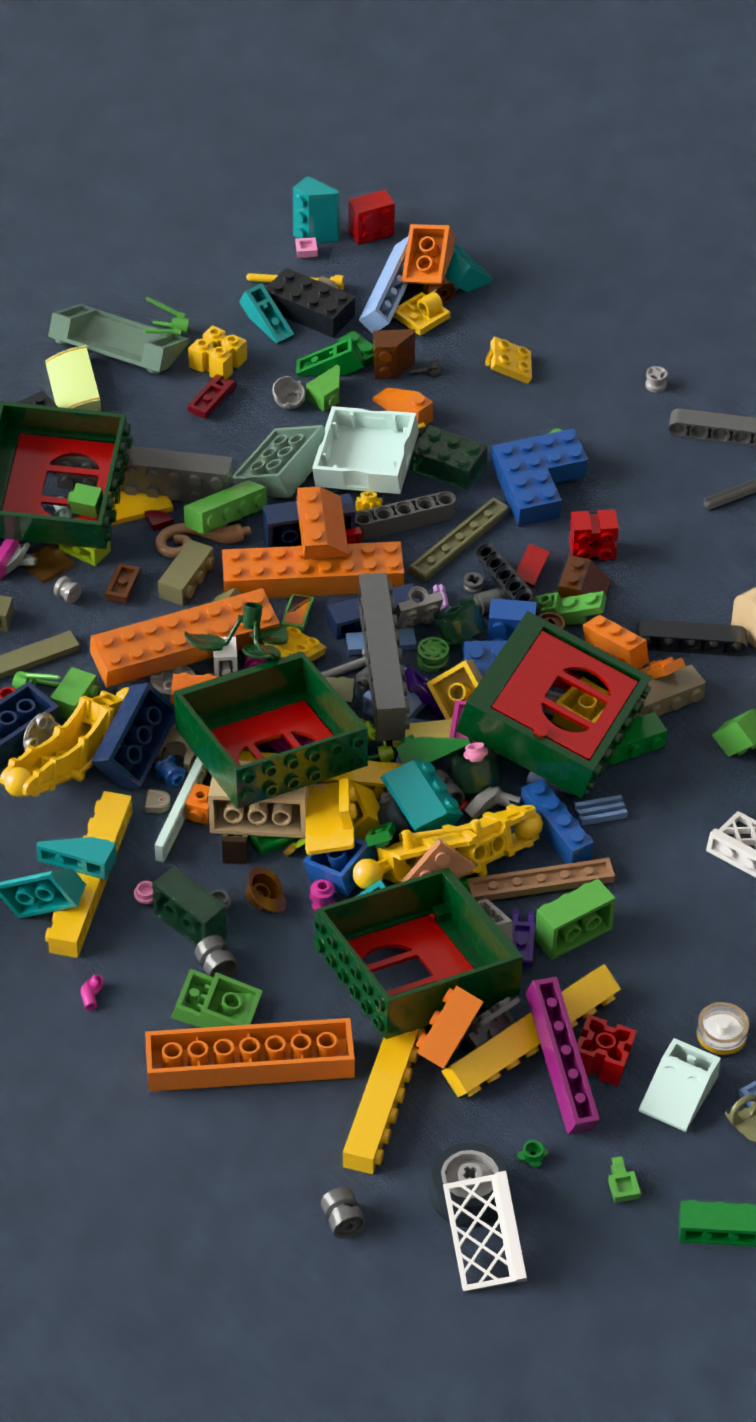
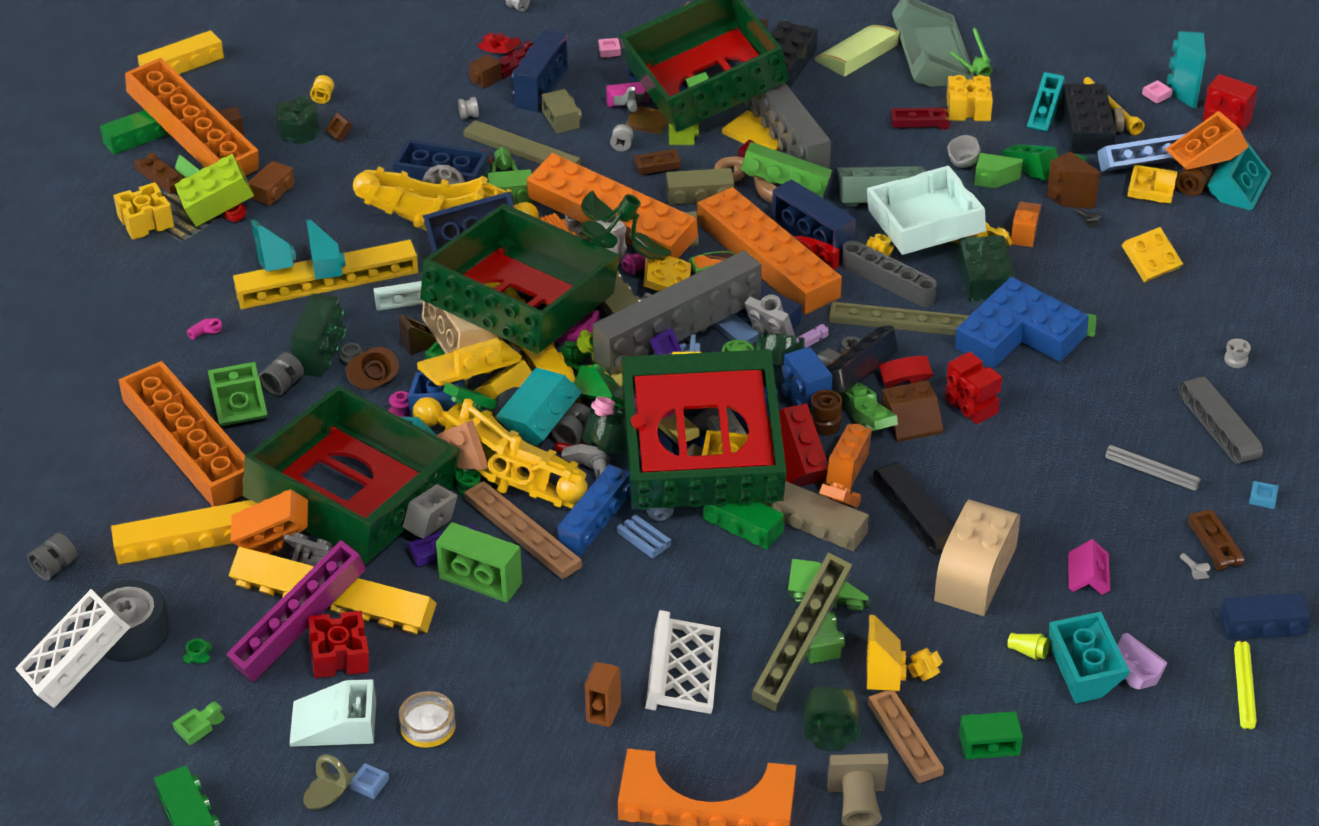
camera: 60 degrees right, 5 degrees down
orange slope [297,487,349,560] -> none

